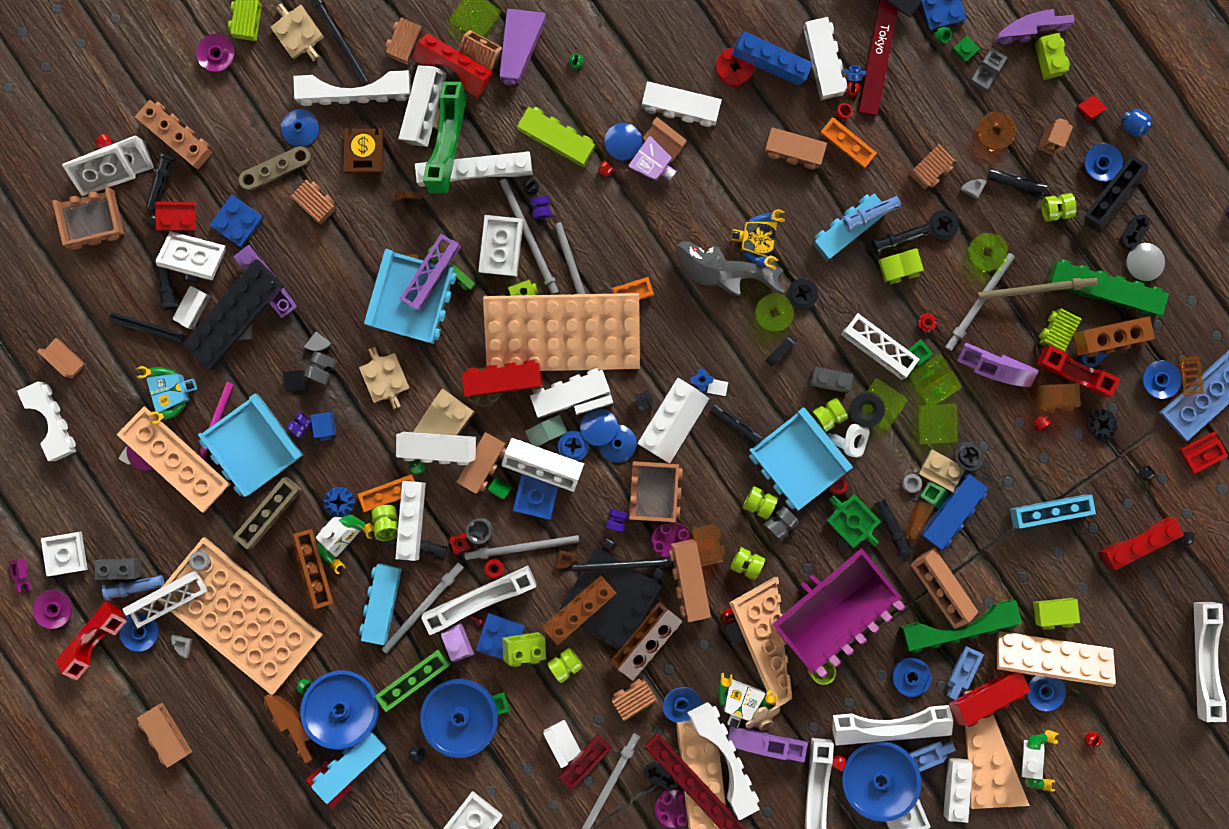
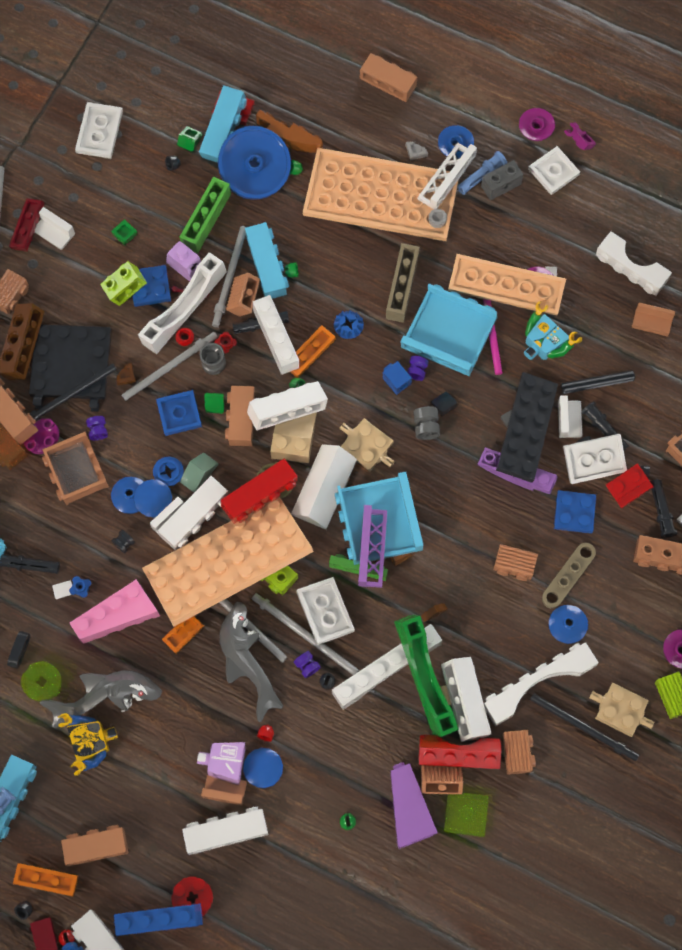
camera: 155 degrees right, 15 degrees down
red arch [56,601,127,680] -> none
dark orange brick [290,529,333,609] -> none
light grey tile [304,332,332,351] -> none
torso [316,515,374,574] -> none
reddish brown container [343,128,384,175] -> none
lime wheel [371,505,399,541] -> none
blue dish [420,679,498,758] -> none
white brick [502,438,584,492] -> none
lime brick [517,106,595,168] -> none
dark orange brick [543,575,617,645] -> none
lime wheel [547,647,584,683] -> none
white slope [637,378,710,464] -> none
black gear [787,278,818,309] -> none
red hinge [836,103,853,120] -> none
none -> black hinge [14,901,33,920]
none -> bright pink wedge [70,580,160,644]
none -> green slope [177,126,203,151]
none -> dark grey piece [219,601,283,722]
none -> nougat brick [226,273,260,317]
none -> green hinge [285,262,298,278]
none -> white slope [291,445,357,529]

